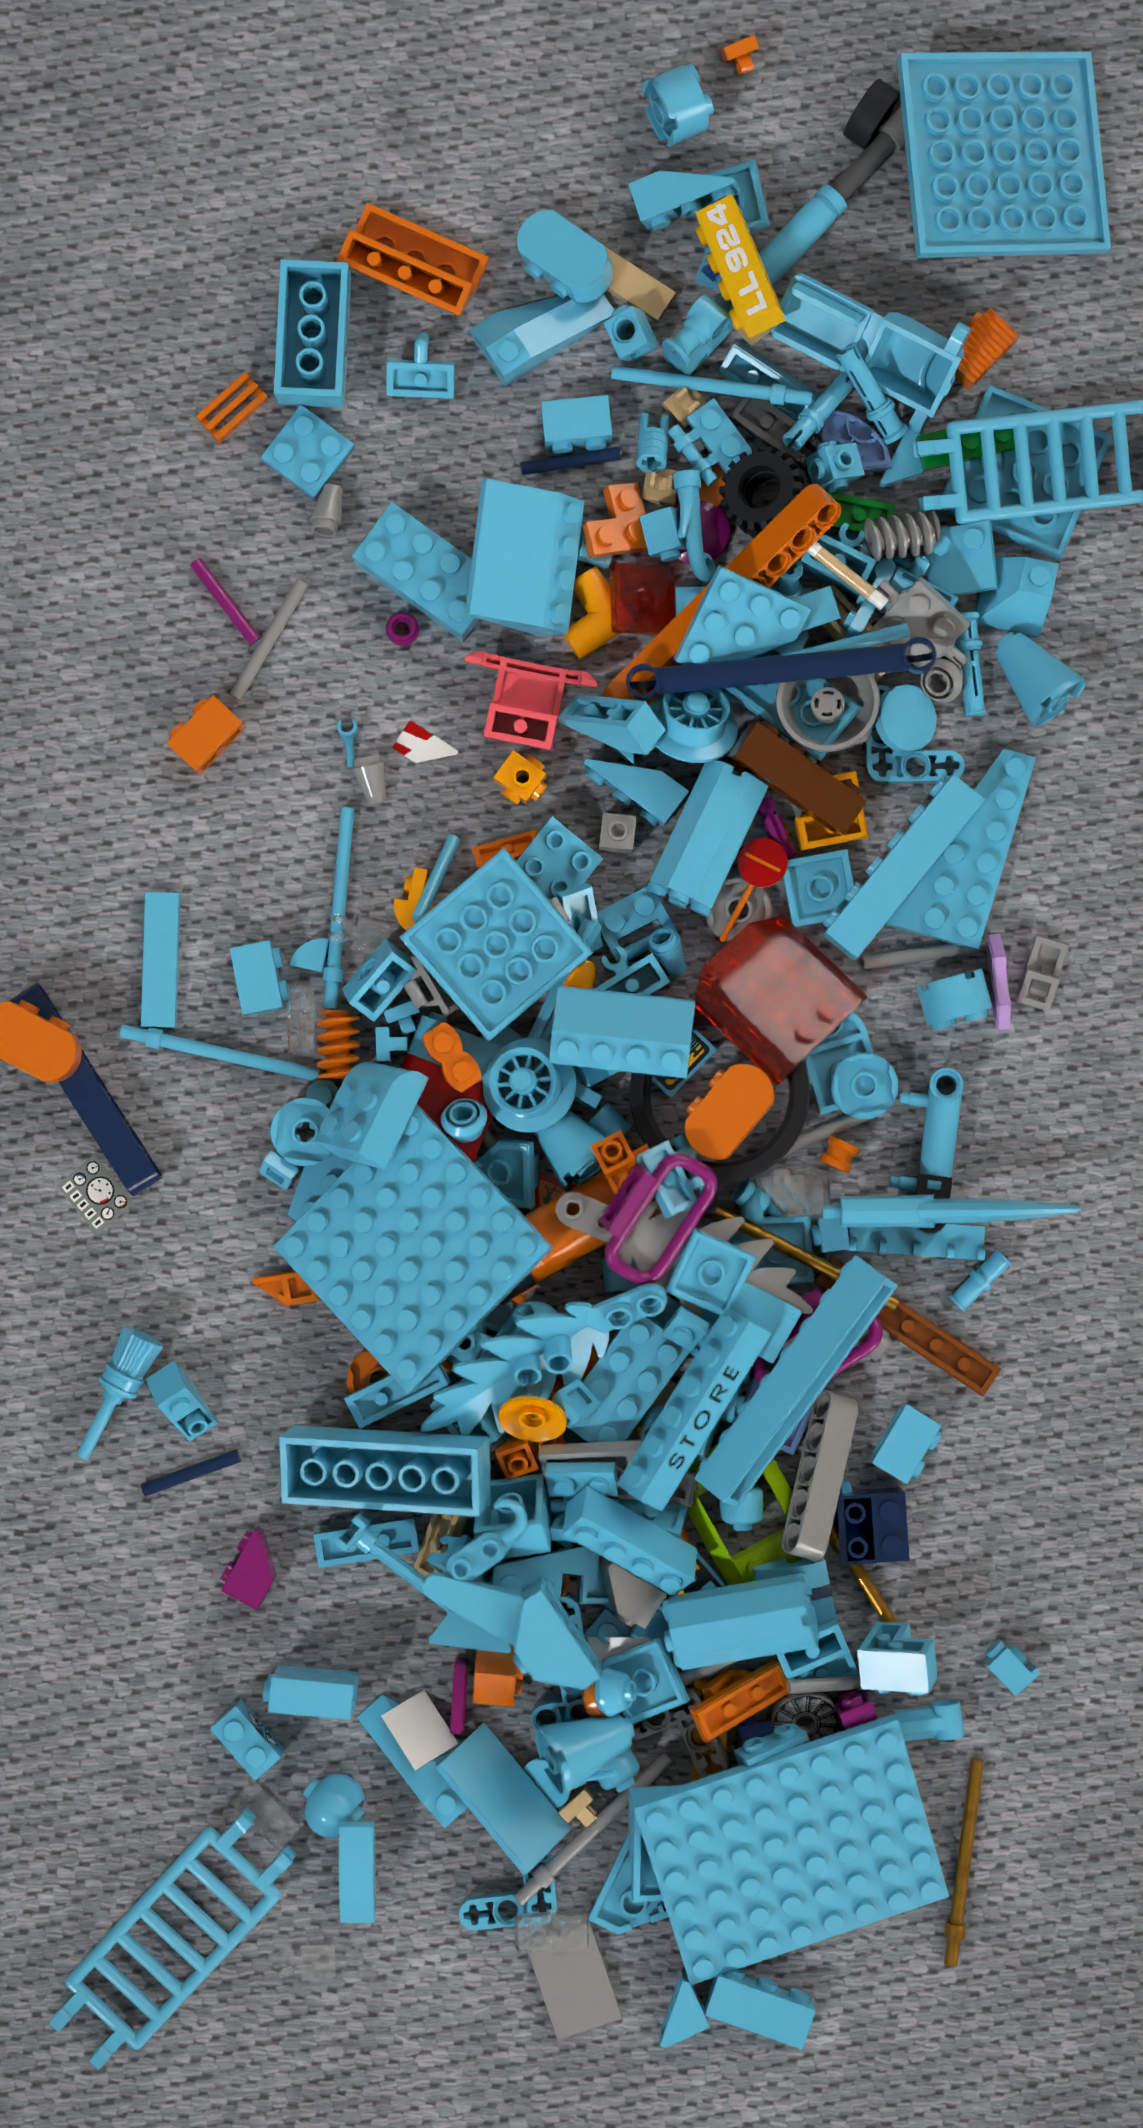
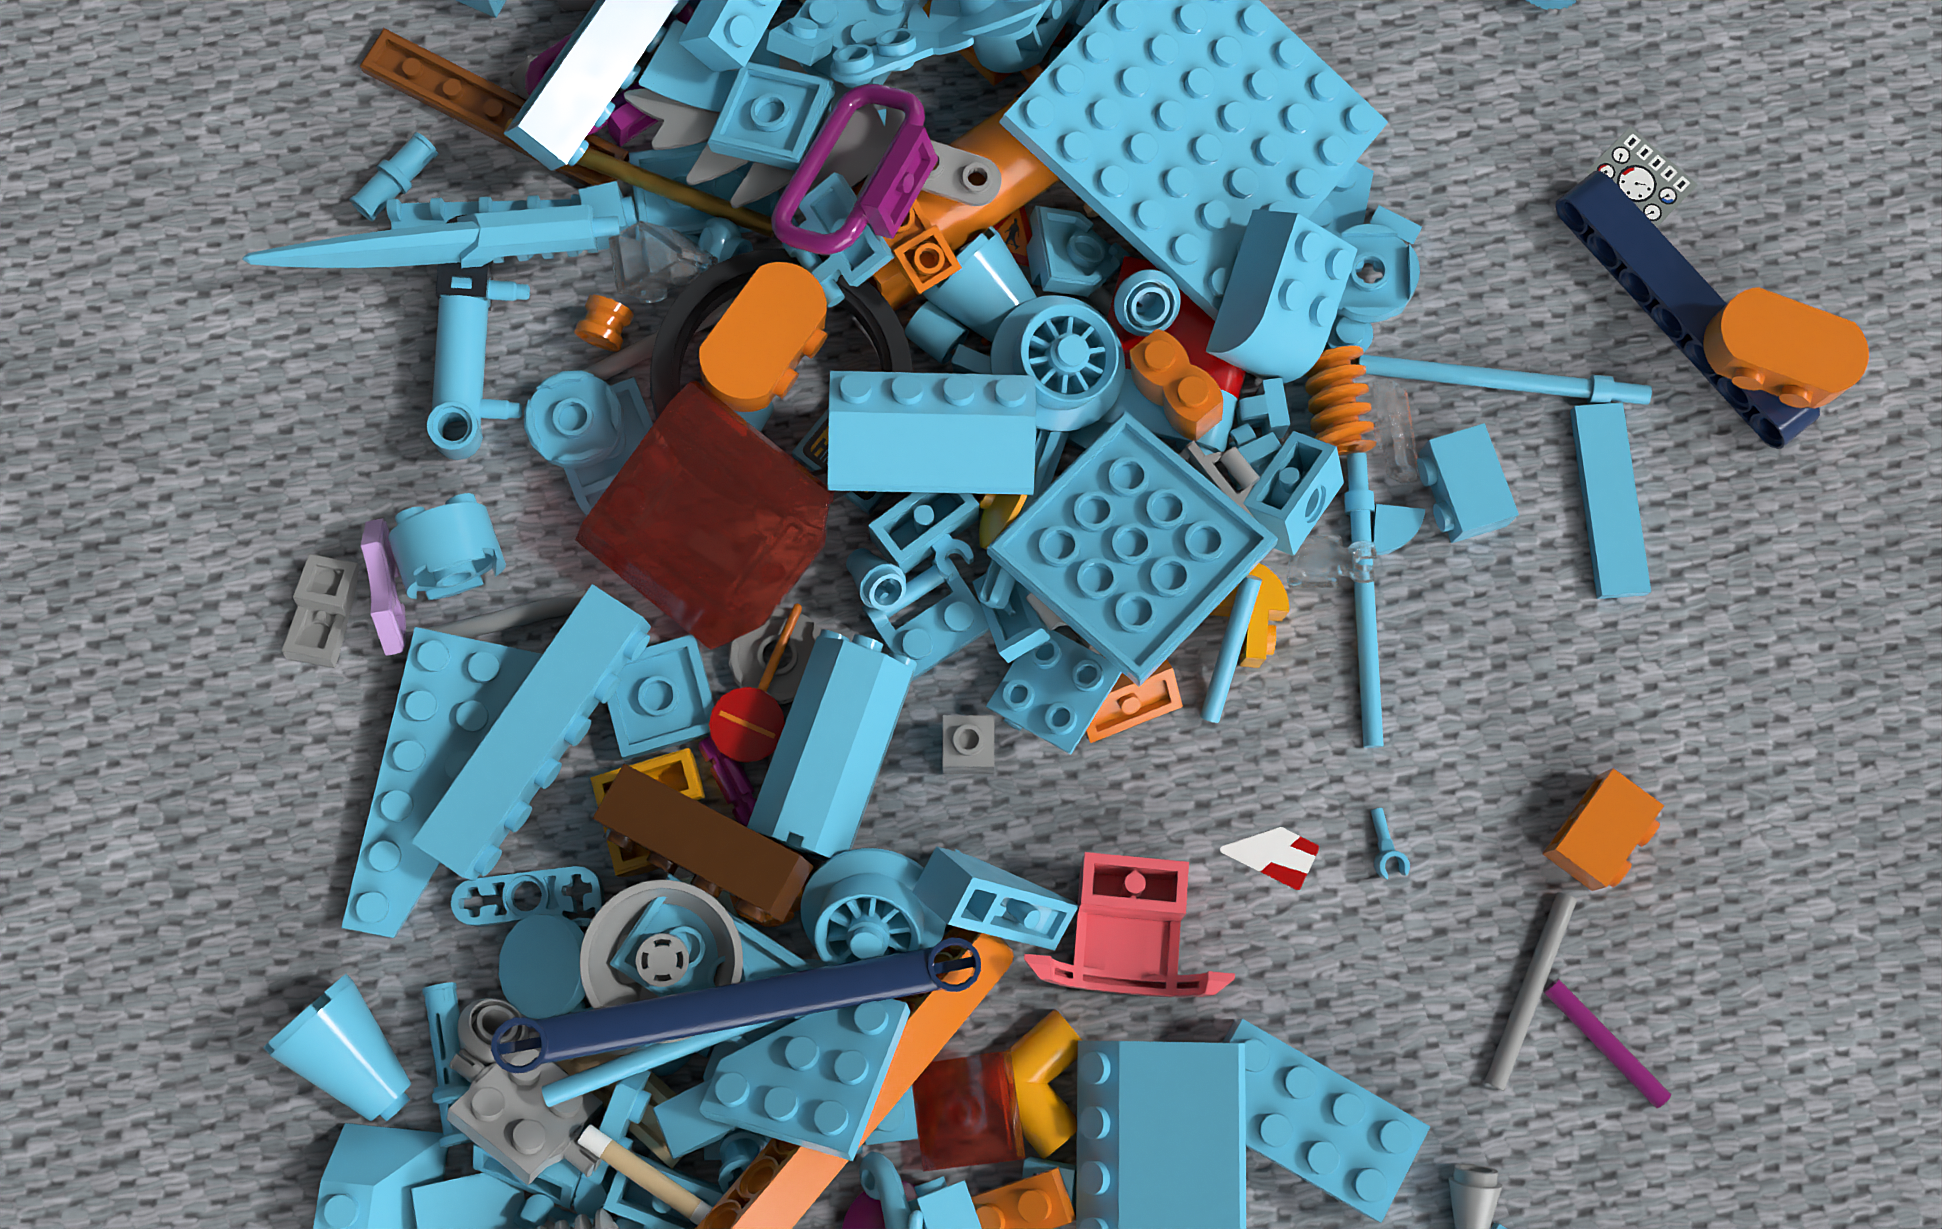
camera: 170 degrees right, 10 degrees down
orange tile [252,1270,320,1306] -> none
light grey cone [352,754,387,805] -> none
magenta plate [386,612,420,646] -> none
light orange brick [493,750,548,805] -> none
medium azure slope [583,759,689,828] -> none

